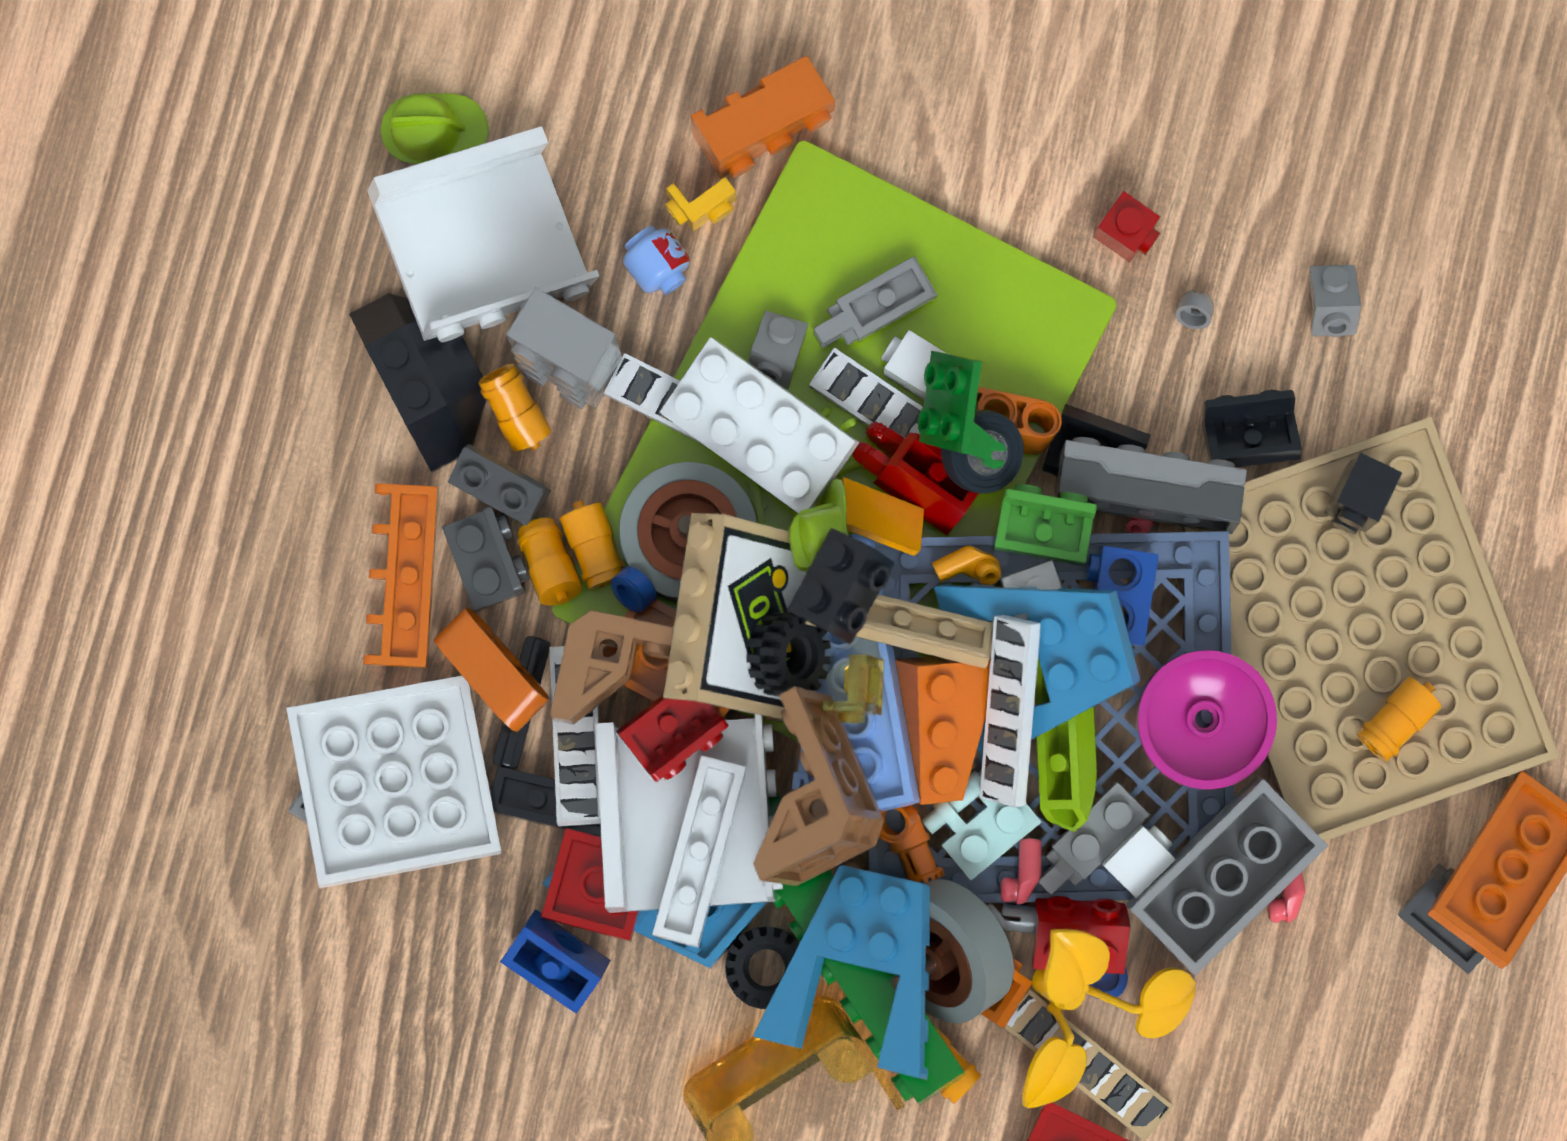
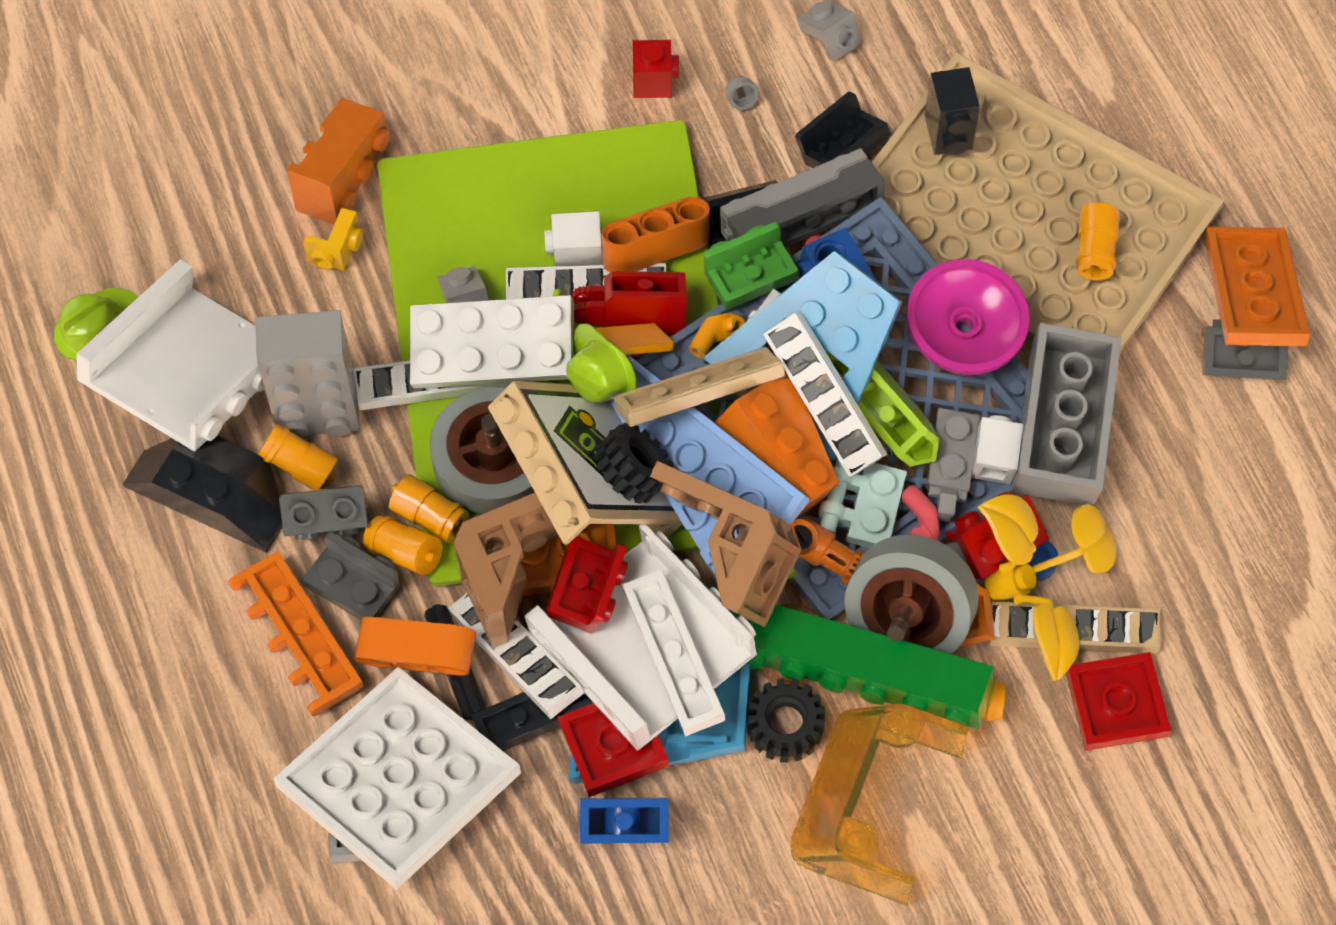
camera: 35 degrees left, 20 degrees down
blue tile [611,566,656,613] -> none
light blue head [623,226,690,295] -> none
dark azure wing [753,865,930,1080] -> none
black bracket [787,528,894,644] -> none
light grey hinge [813,256,937,348] -> none
clear yellow bracket [822,655,884,724] -> none
green plate [918,351,1024,494] -> none
coral arm [1267,872,1306,923] -> none

